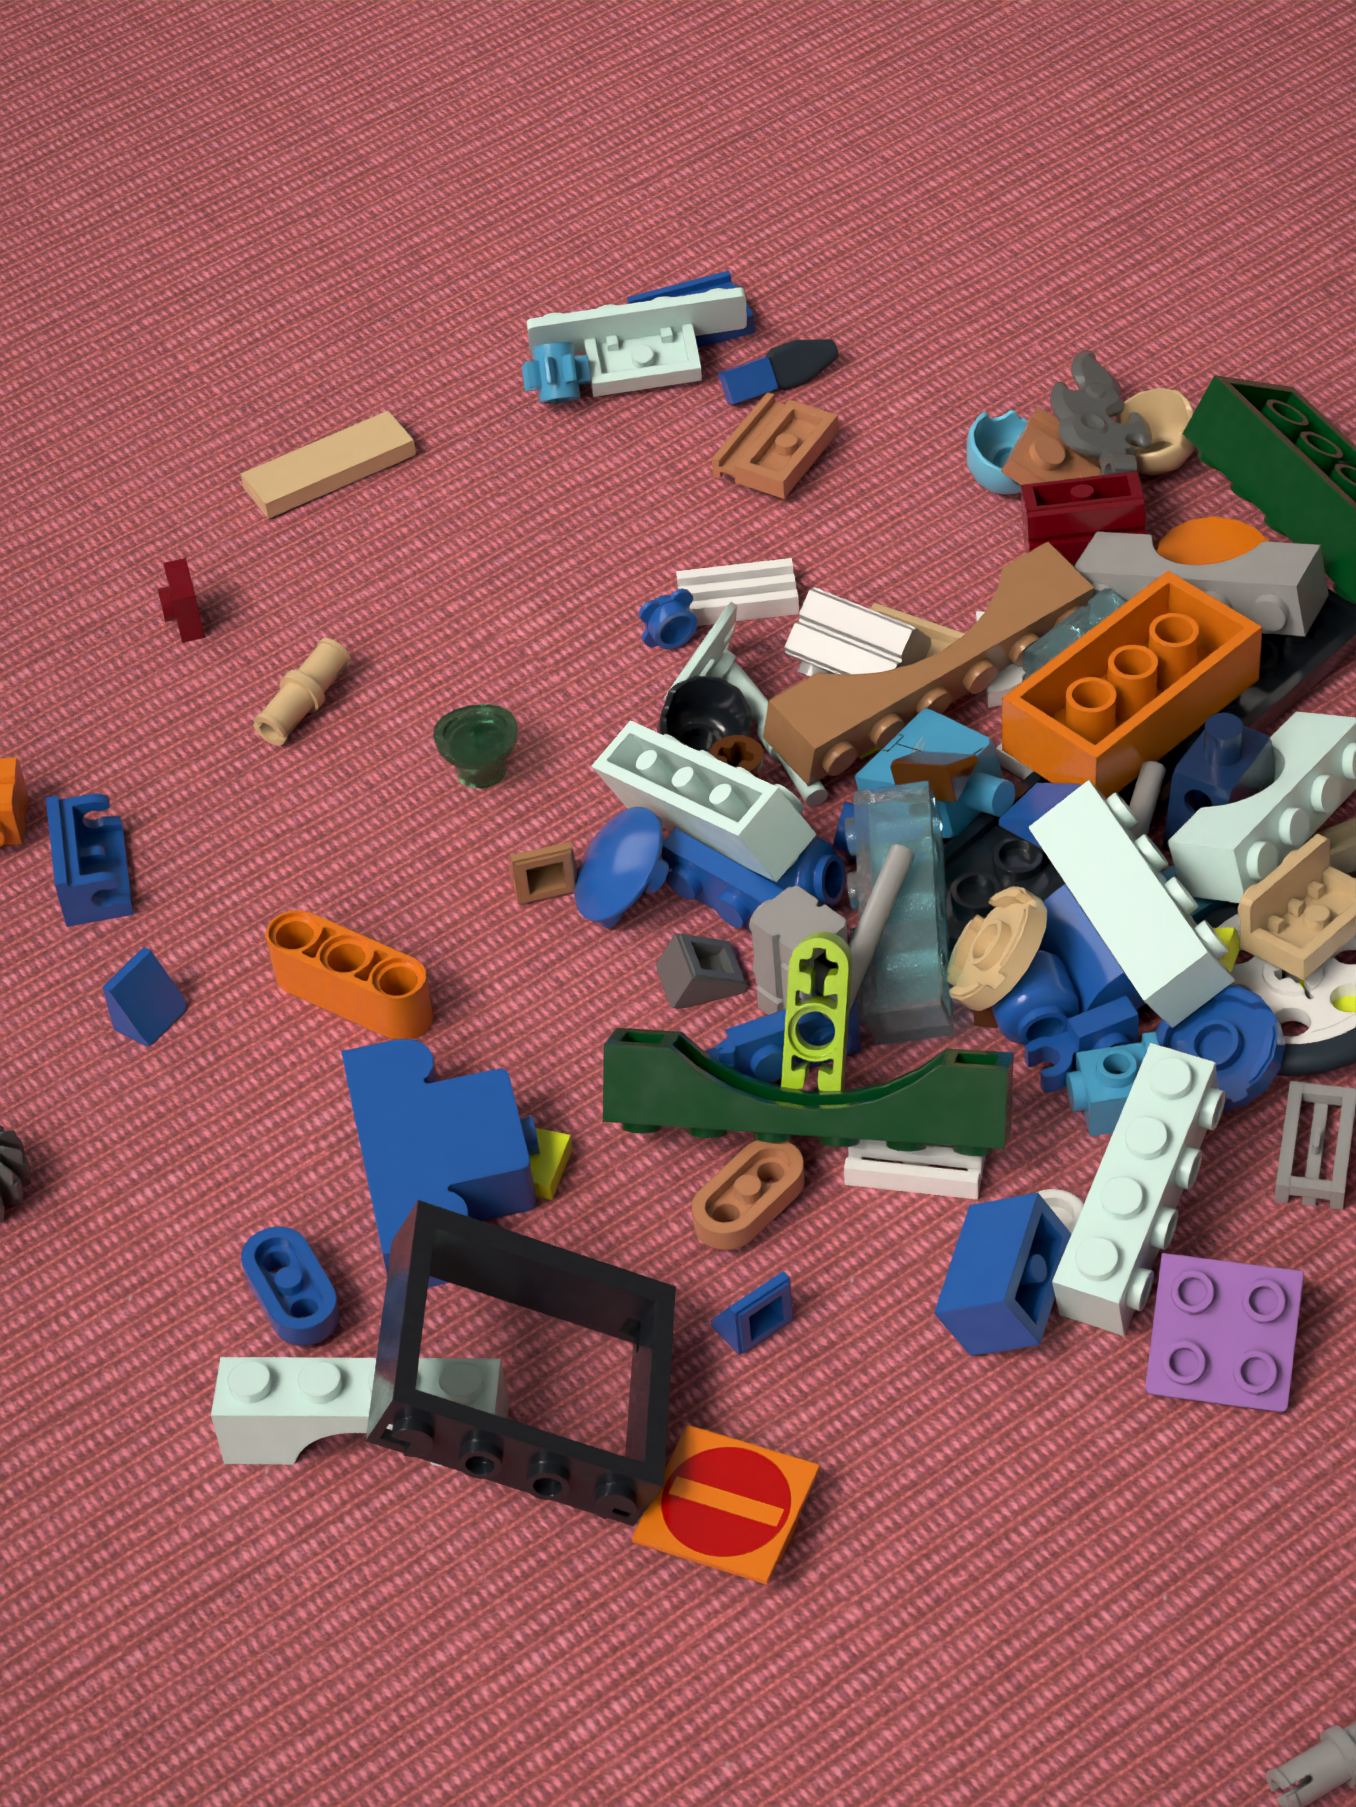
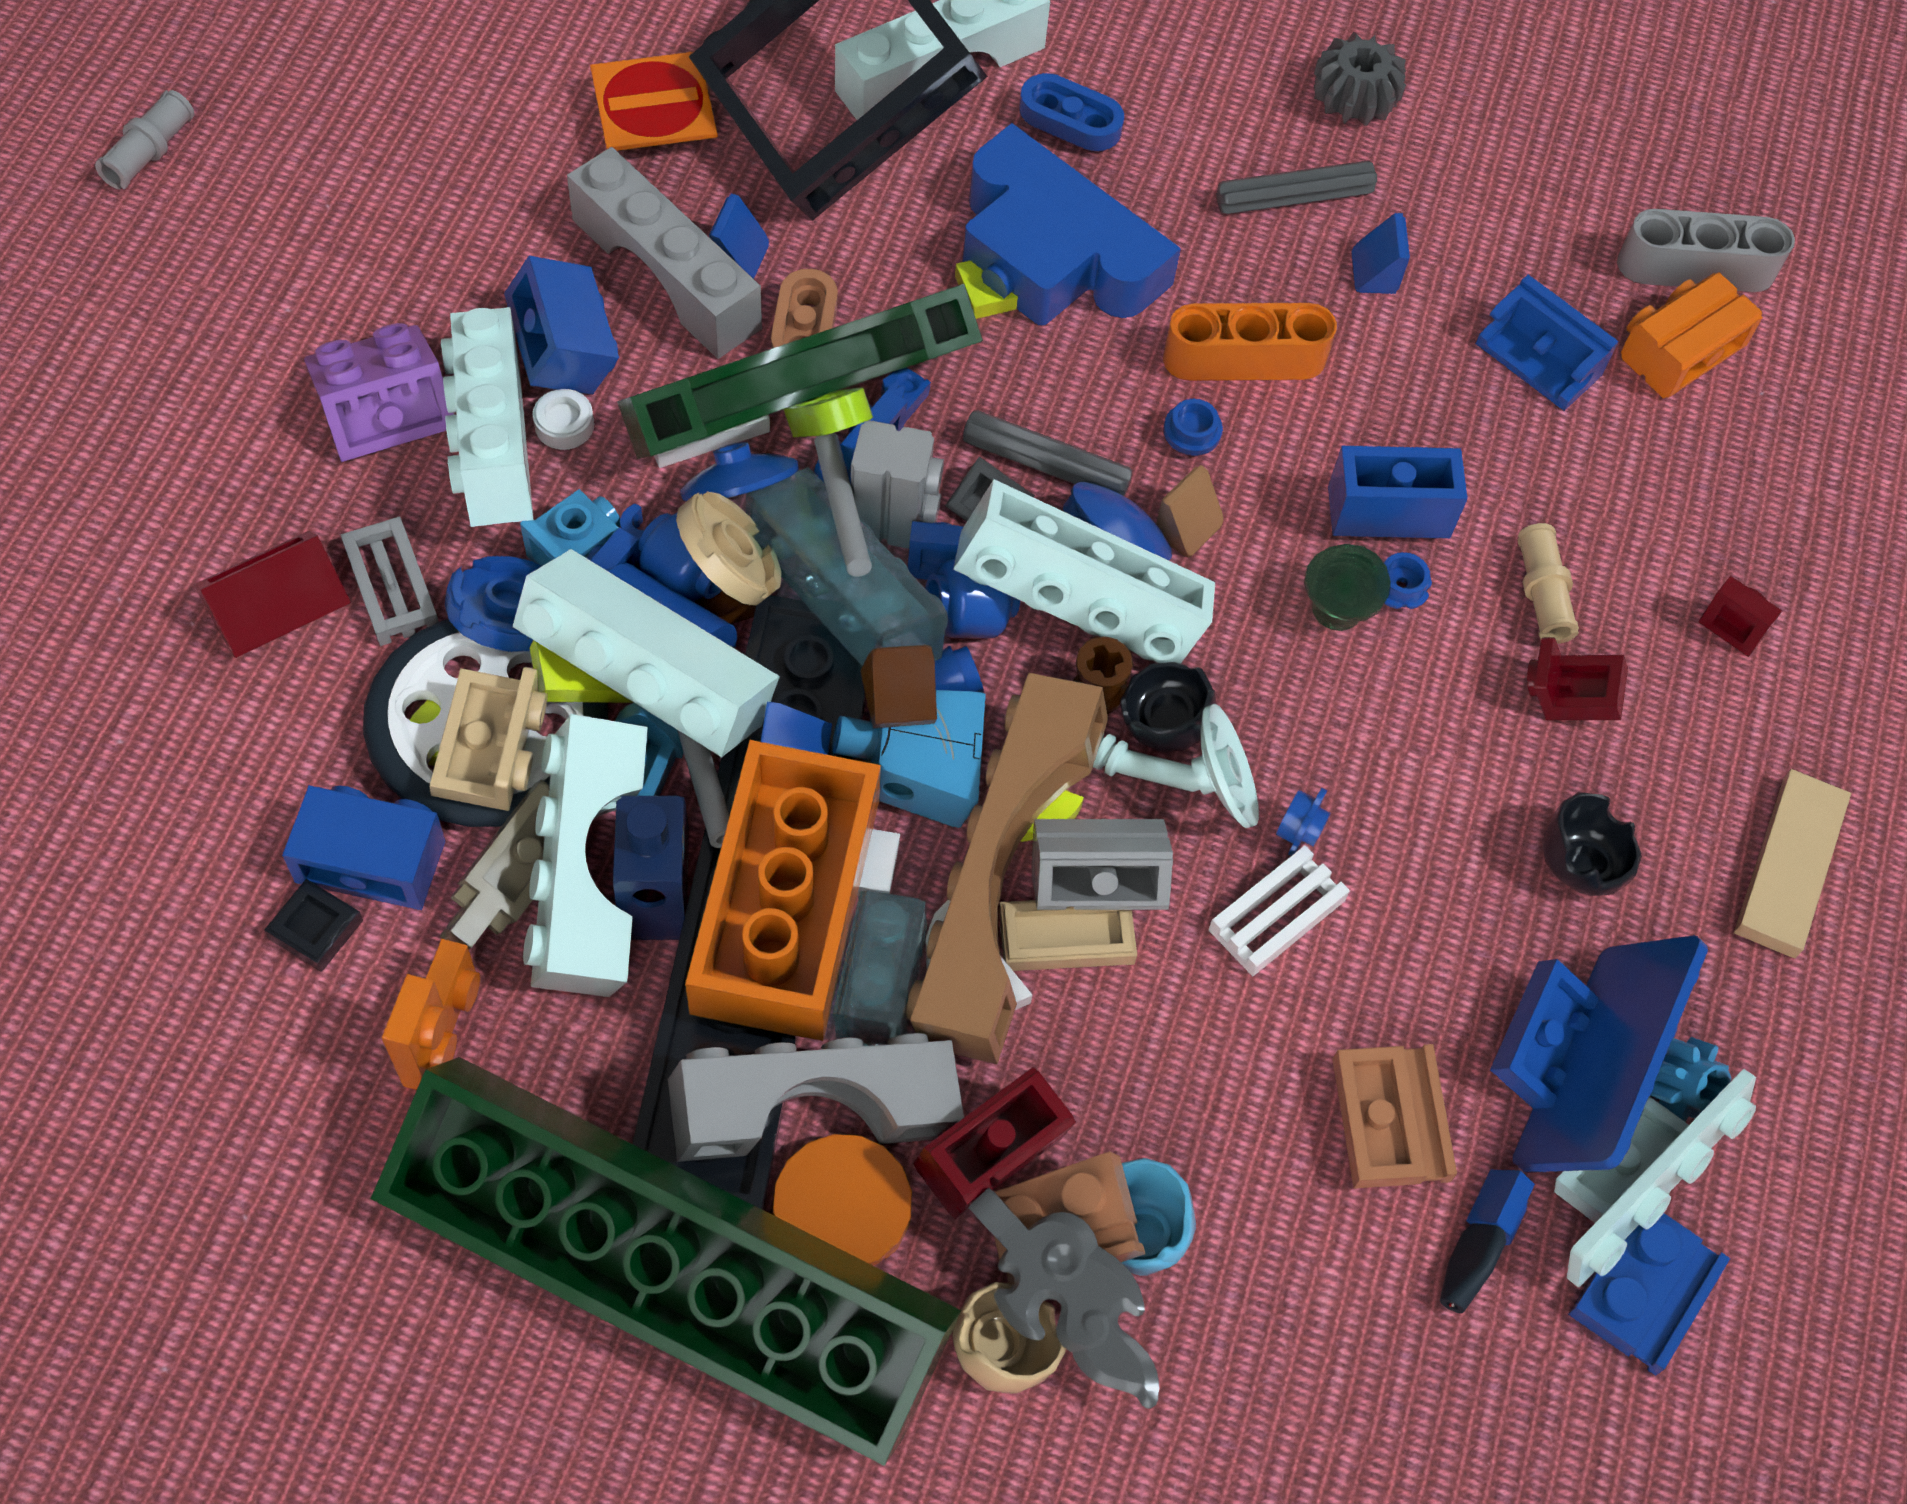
camera: 135 degrees right, 15 degrees up
none -> light grey arch [567,147,762,359]
none -> blue dish [680,442,799,501]
none -> dark grey axle [963,410,1133,496]
none -> blue plate [1163,399,1223,456]
none -> dark grey axle [1216,160,1377,215]
none -> blue brick [1328,445,1468,539]
none -> blue plate [1372,552,1432,609]
none -> blue bracket [1490,935,1708,1172]
none -> dark red bracket [1527,637,1628,720]
none -> black hair [1542,792,1642,896]

